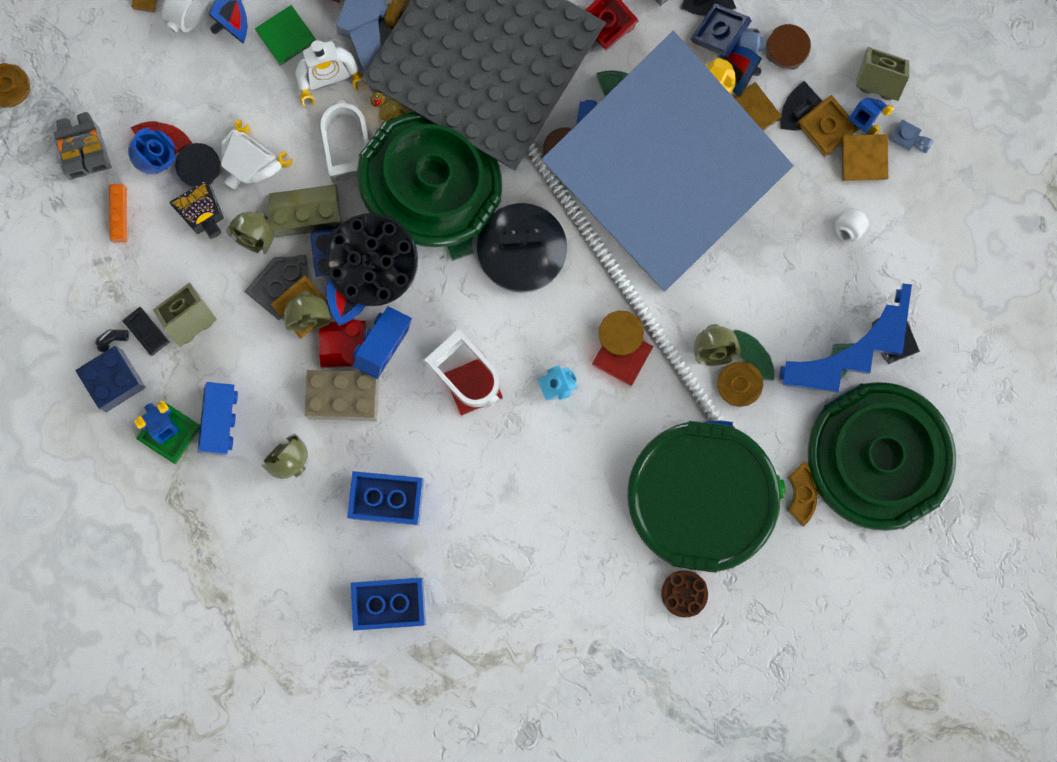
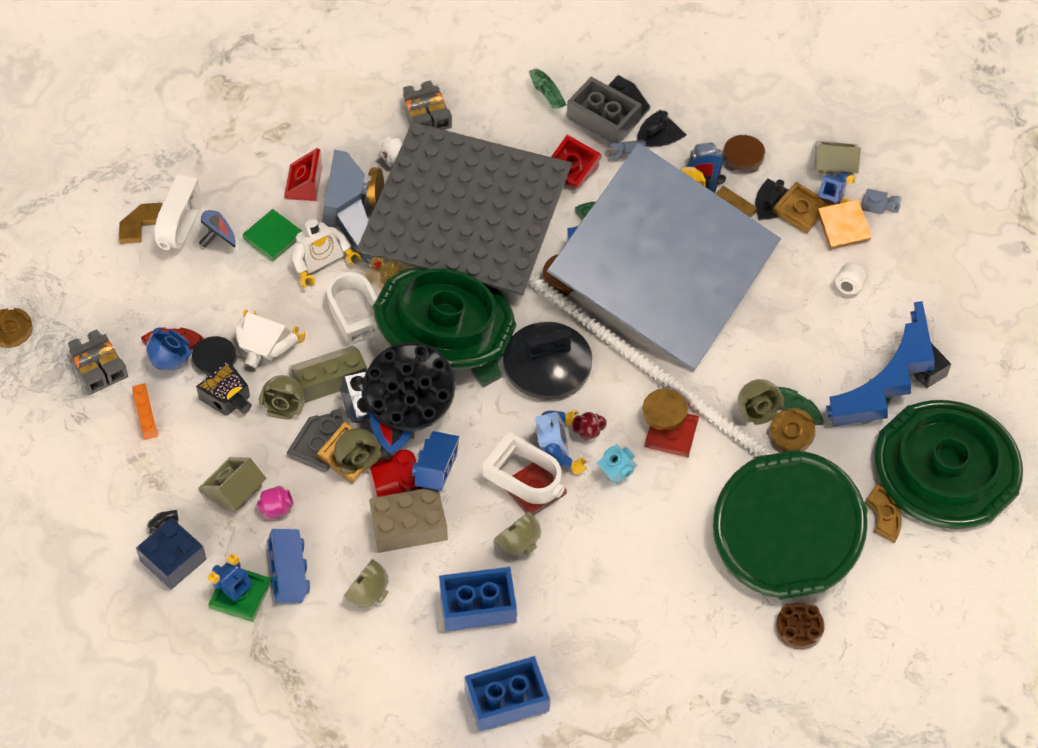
camera: 10 degrees left, 25 degrees down
black tile [122,307,170,356] -> none
dark blue tile [690,3,752,57] -> none
none -> dark pink head [257,486,294,519]
none -> olive cylinder [494,511,541,556]
none -> torso [535,410,588,475]
none -> dark red animal [572,412,607,440]
none -> sand blue plate [608,140,646,159]

